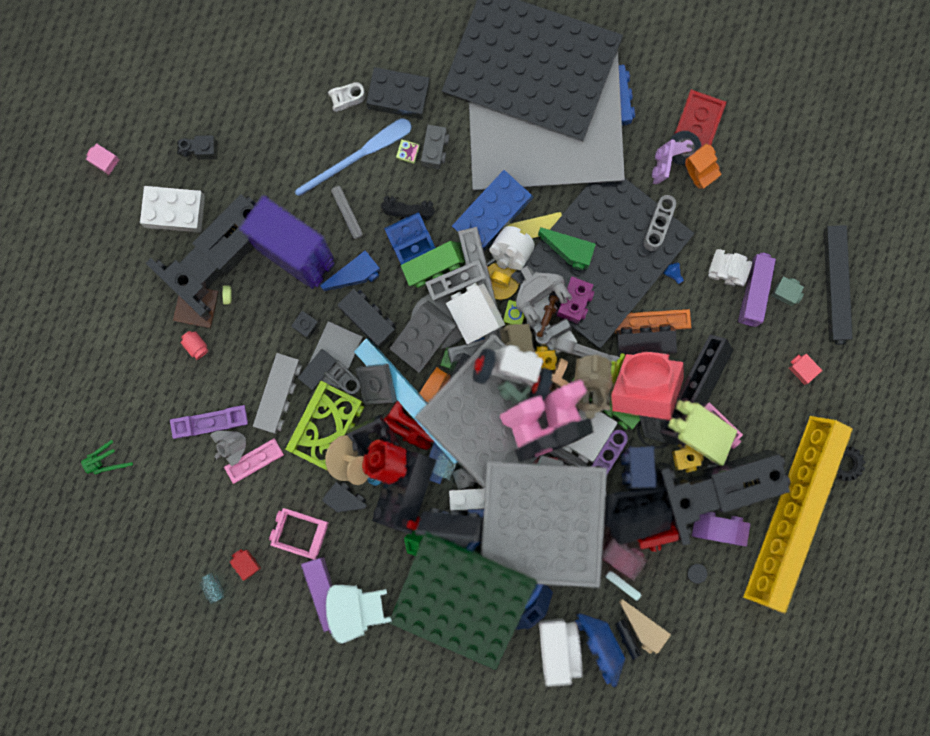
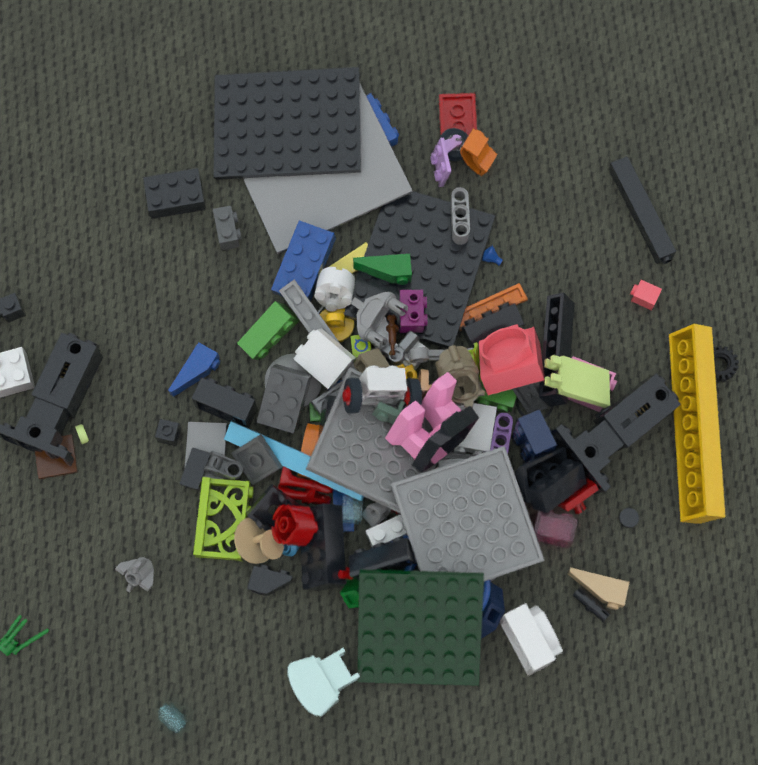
camera: 25 degrees left, 10 degrees down
medium lavender slope [170,405,248,439] -> none
coral brick [181,331,209,360] -> none
bright pink tile [224,438,284,484] -> none
red brick [230,549,261,581] -> none
dark purple brick [240,196,335,290] -> none
light grey brick [253,353,302,434] -> none
bright pink window [269,508,329,560] -> none
light blue piece [295,119,411,196] -> none
medium lavender slope [301,557,333,634] -> none
white piece [328,83,366,111] -> none
light grey axle [331,186,363,239] -> none
black piece [381,195,435,220] -> none
blue brick [384,212,435,265] -> none
tile [396,140,420,164] -> none
light grey slope [425,260,486,301] -> none
blue wedge [575,613,625,687] -> none
light aqua tile [605,571,641,601] -> none
yellow brick [672,445,703,473] -> none
medium lavender brick [692,512,750,547] -> none
white brick [708,249,752,287] -> none
medium lavender slope [738,253,776,327] -> none
sand green brick [771,276,804,306] -> none

